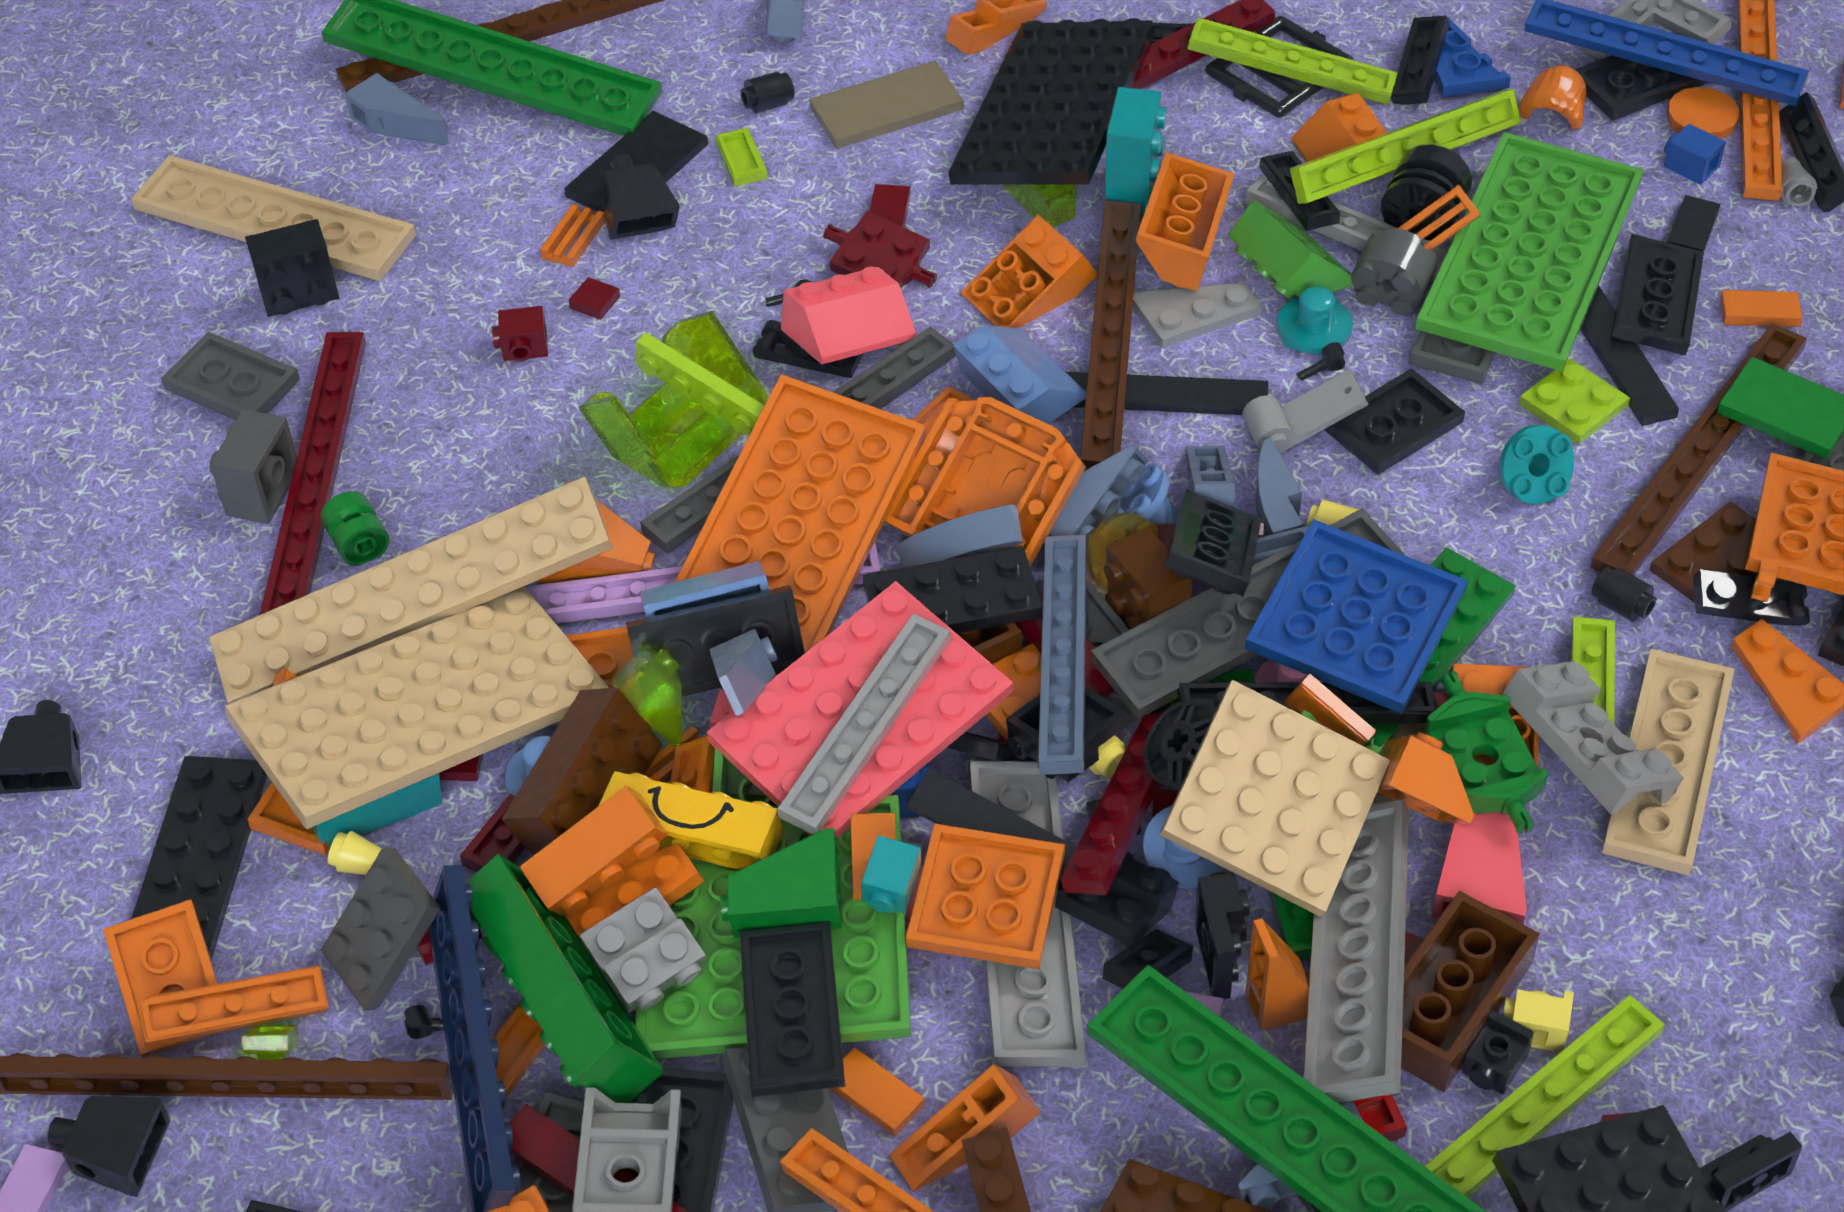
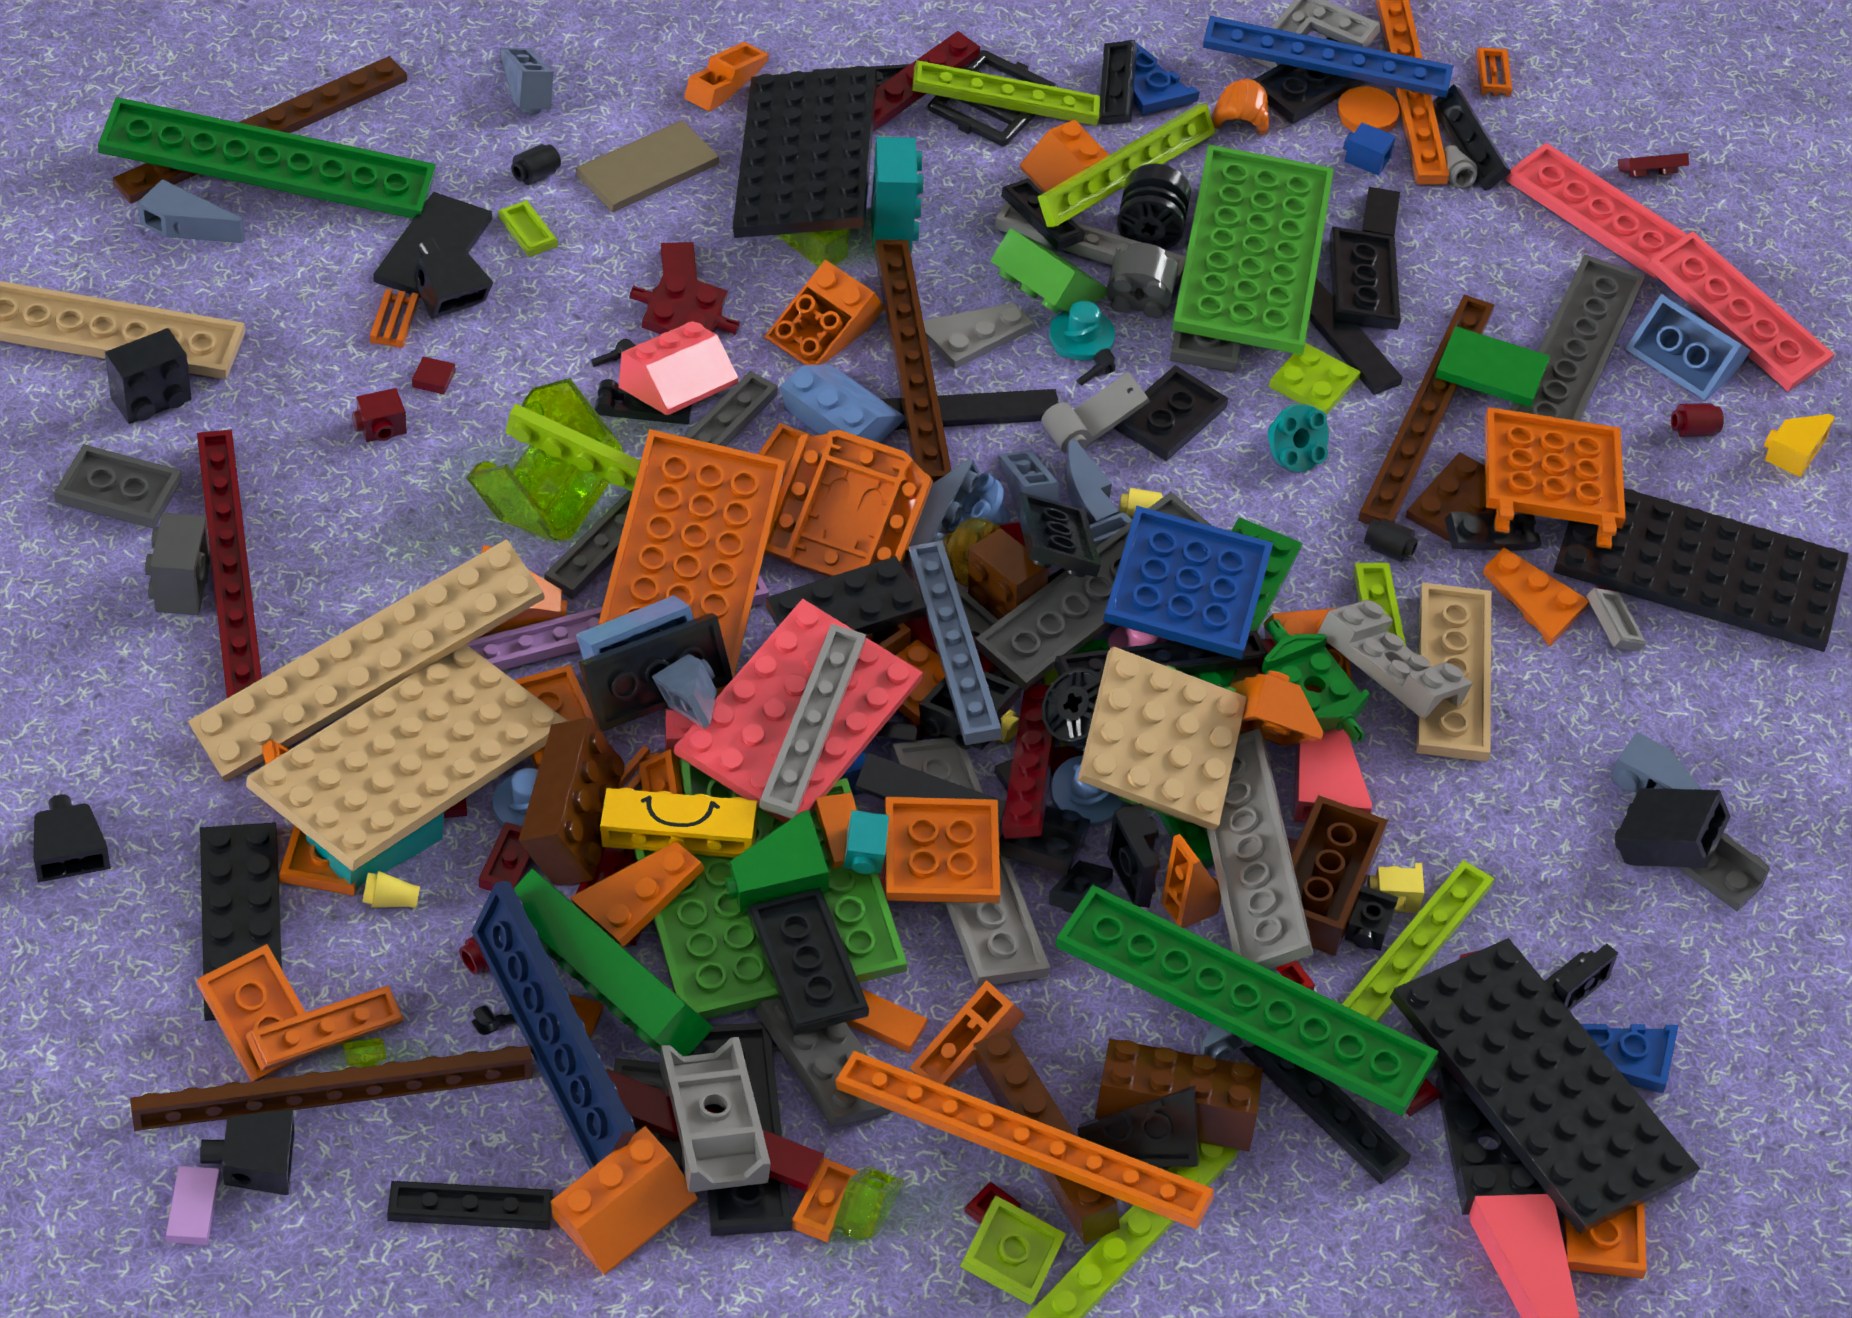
camera: 20 degrees left, 0 degrees up
green wheel [321,491,389,566] -> none
dark grey plate [321,848,441,1010] -> none
orange brick [520,785,668,916] -> none
light grey plate [579,887,706,1014] -> none
clear neon green slope [612,644,682,747] -> none
sand blue slope [898,504,1023,568] -> none
orange slope [1135,152,1235,291] -> none
orange tile [1284,674,1376,746] -> none
orange tile [1398,185,1481,252] -> none
orange tile [1720,290,1802,327] -> none

